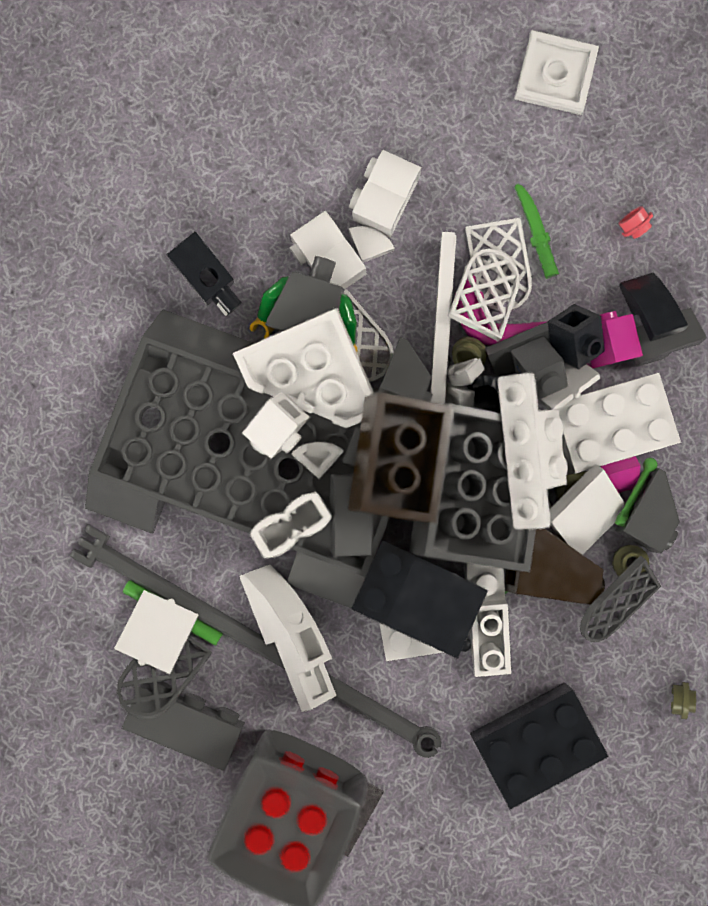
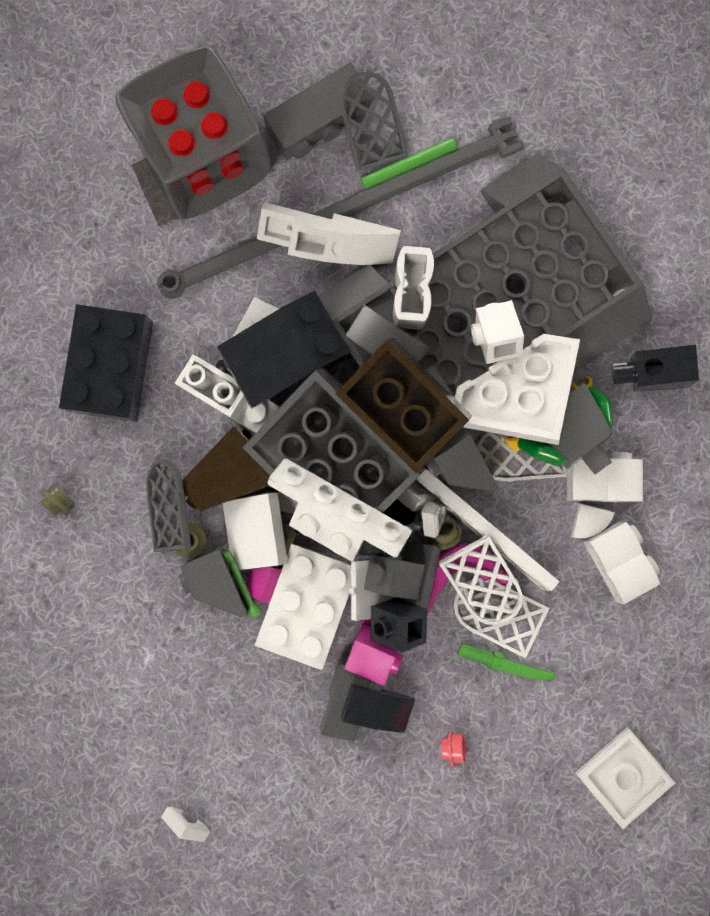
camera: 125 degrees right, 0 degrees up
white piece [114,590,199,674] -> none
white tile [291,442,344,479] -> none

